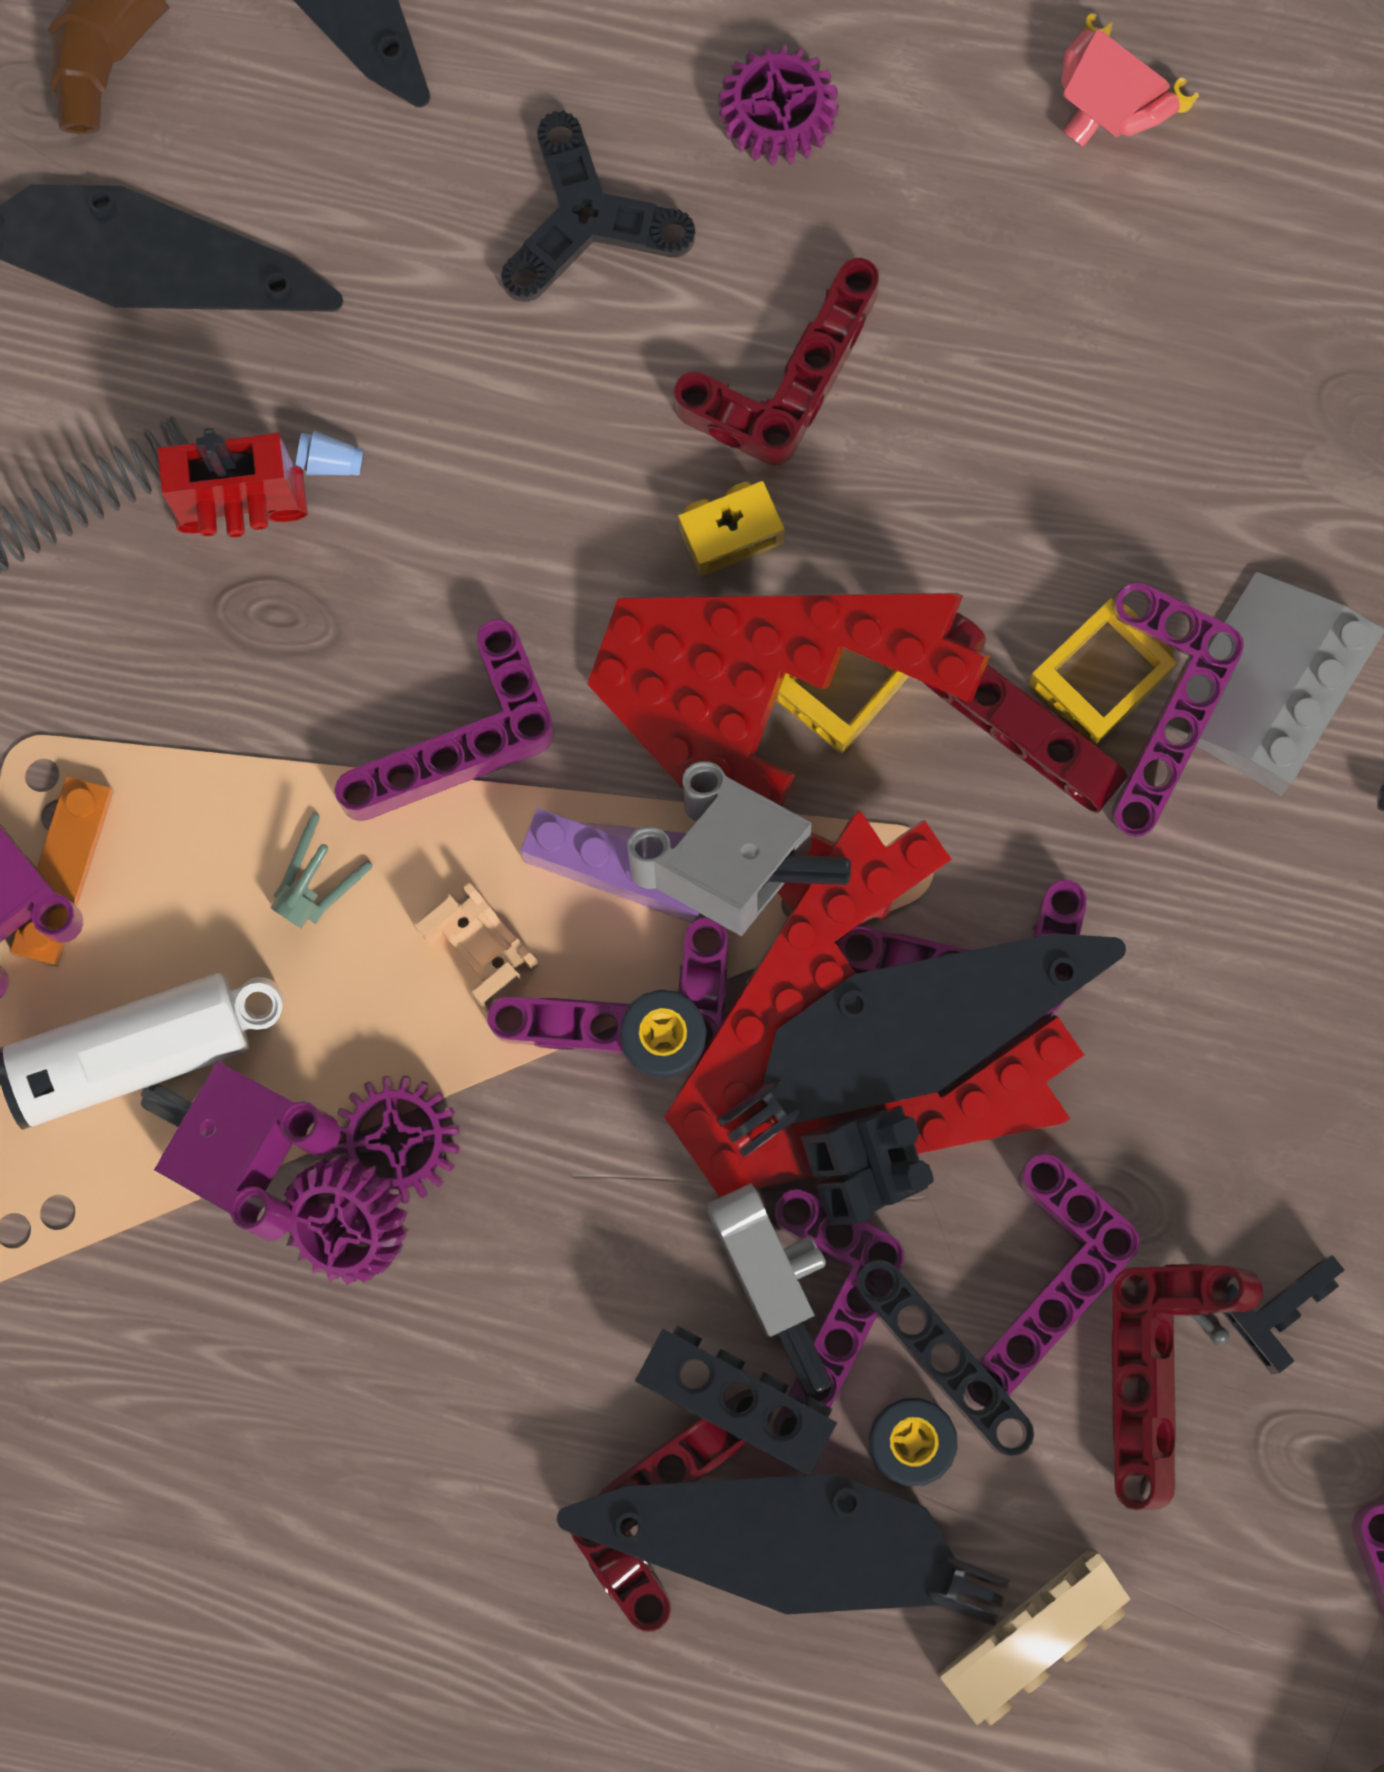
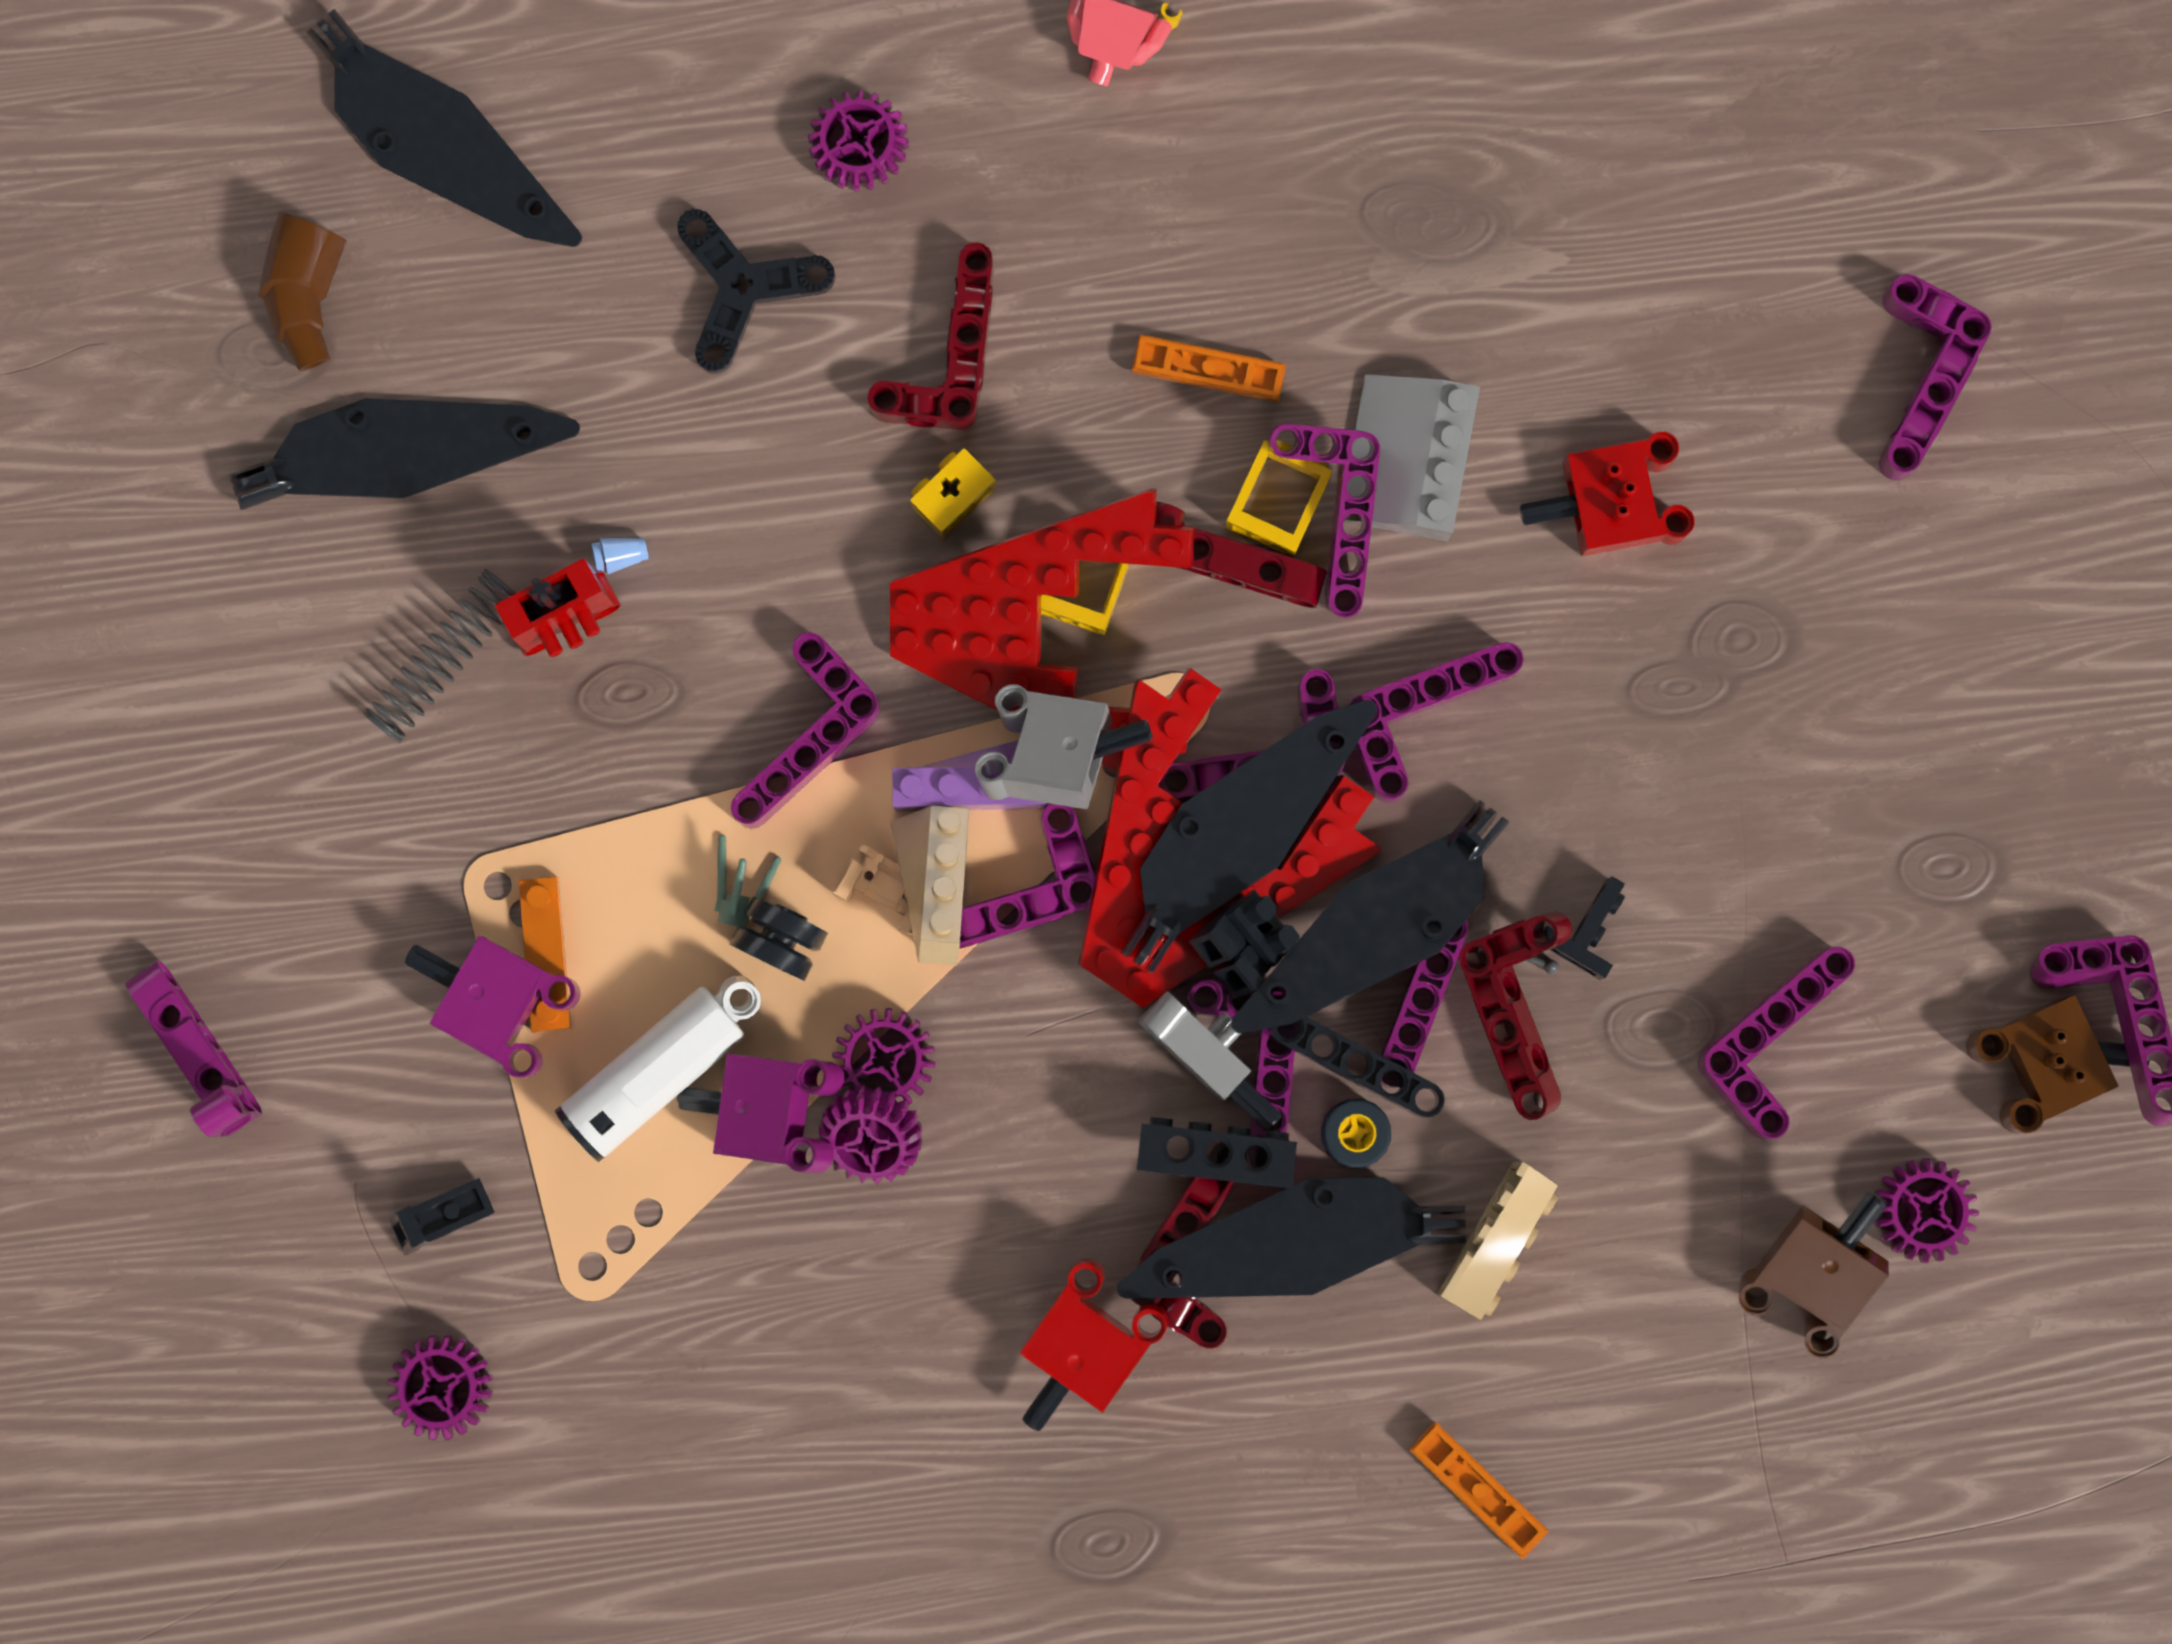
camera: 25 degrees left, 5 degrees up
black wheel [620,989,706,1079] -> none
none -> black wheel [729,896,828,981]
none -> tan wedge [891,805,969,965]
none -> red piece [1019,1258,1168,1431]
none -> orange plate [1132,334,1286,403]
none -> black wing [1231,800,1509,1034]
none -> magenta beam [1348,642,1524,803]

